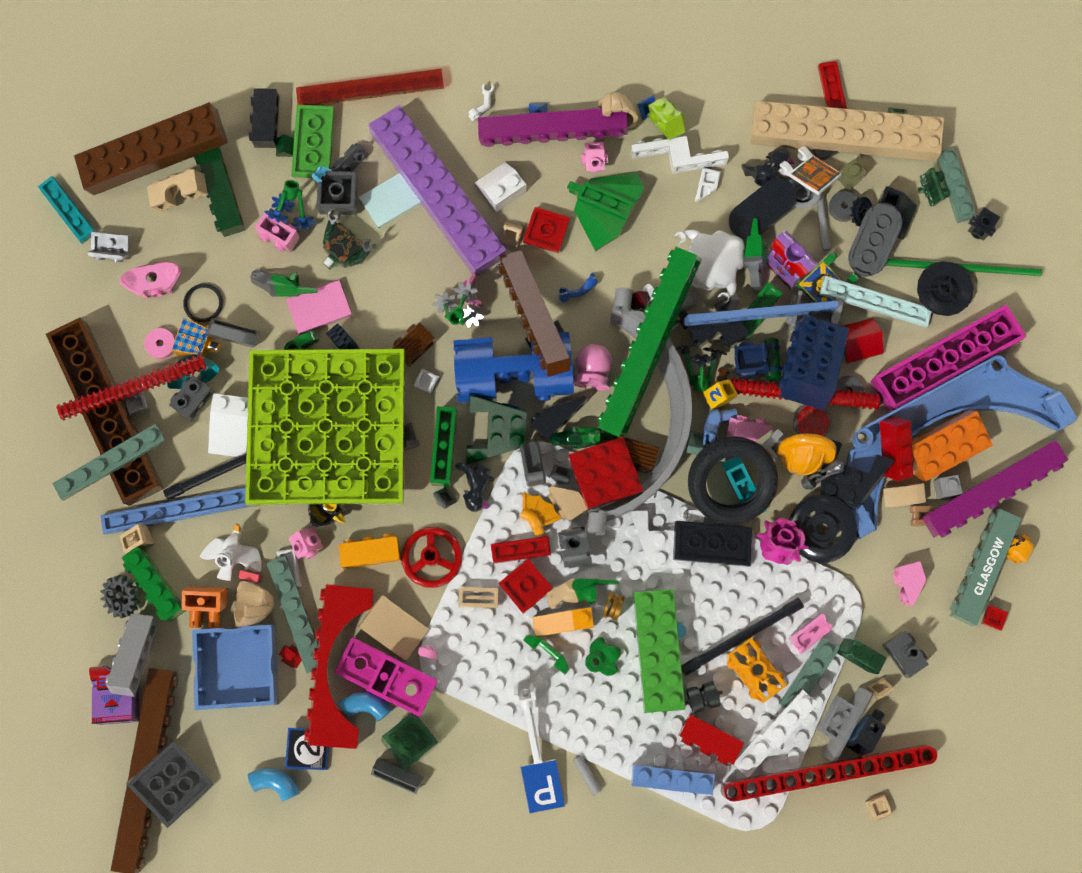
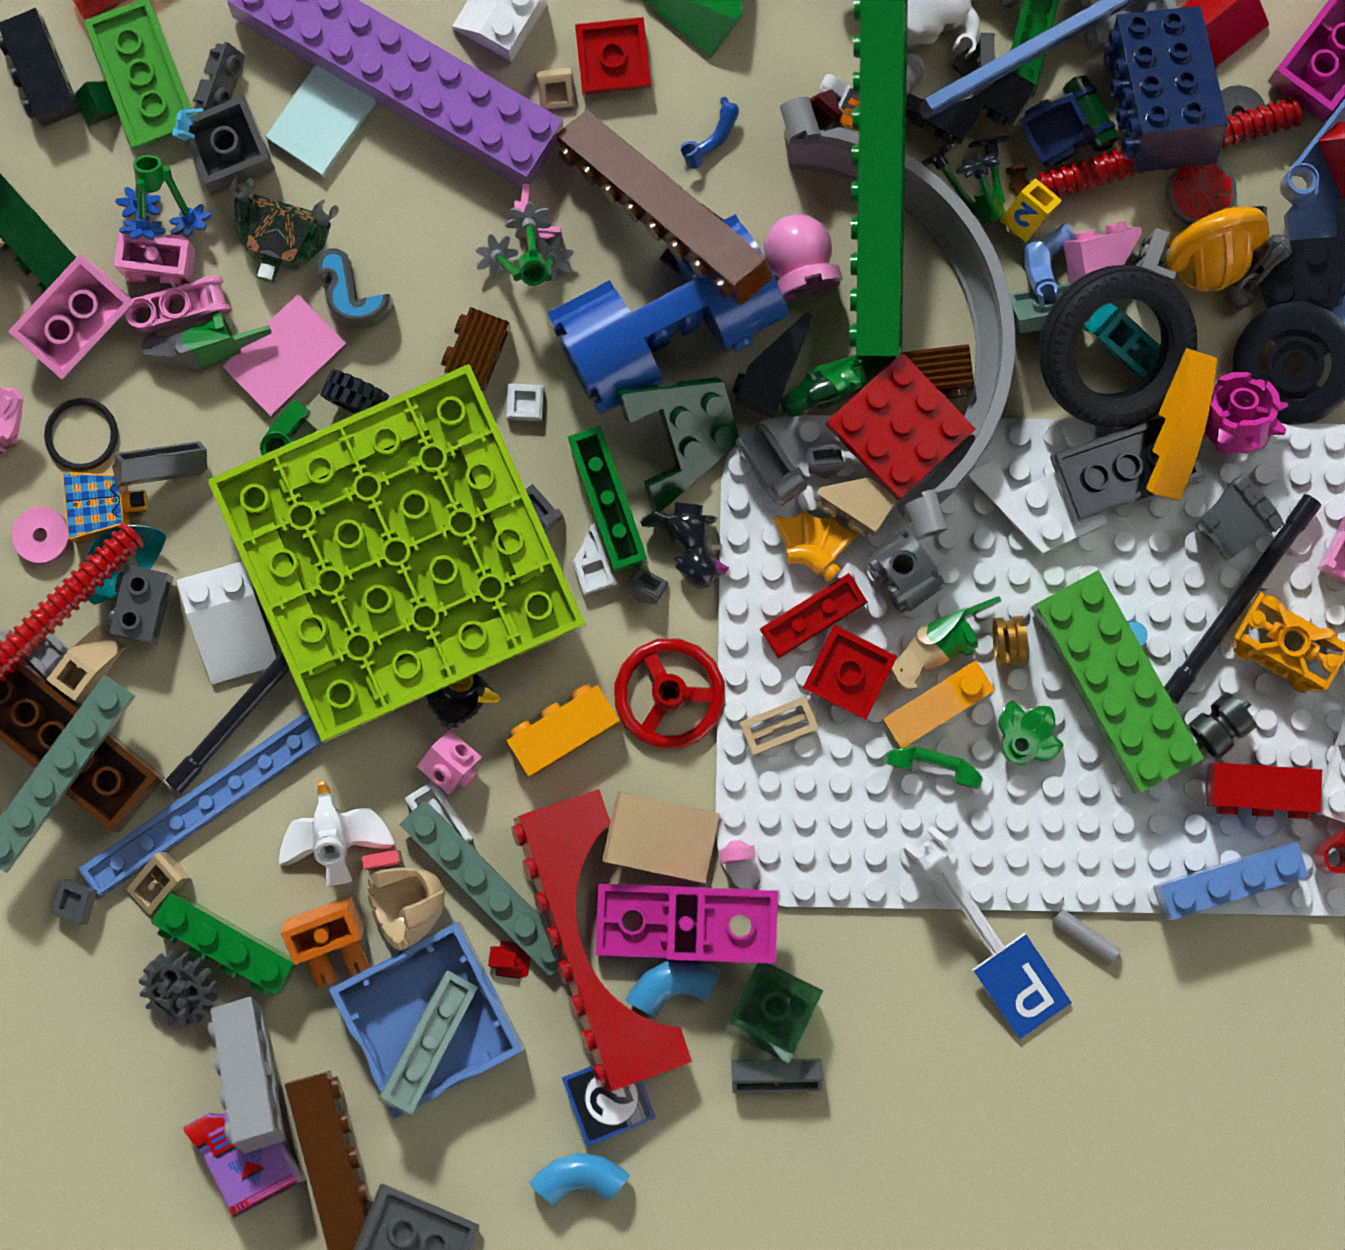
camera: 25 degrees left, 5 degrees up
none -> bright pink slope [8,254,134,379]
none -> tan slope [46,626,126,703]
none -> dark grey plate [51,879,97,925]
none -> bright pink piece [125,276,231,335]
none -> dark grey animal [317,248,393,328]
none -> sand green plate [378,970,478,1116]
none -> white tile [573,523,617,597]
none -> light orange slope [1146,348,1217,501]
none -> dark grey piece [1194,475,1284,561]

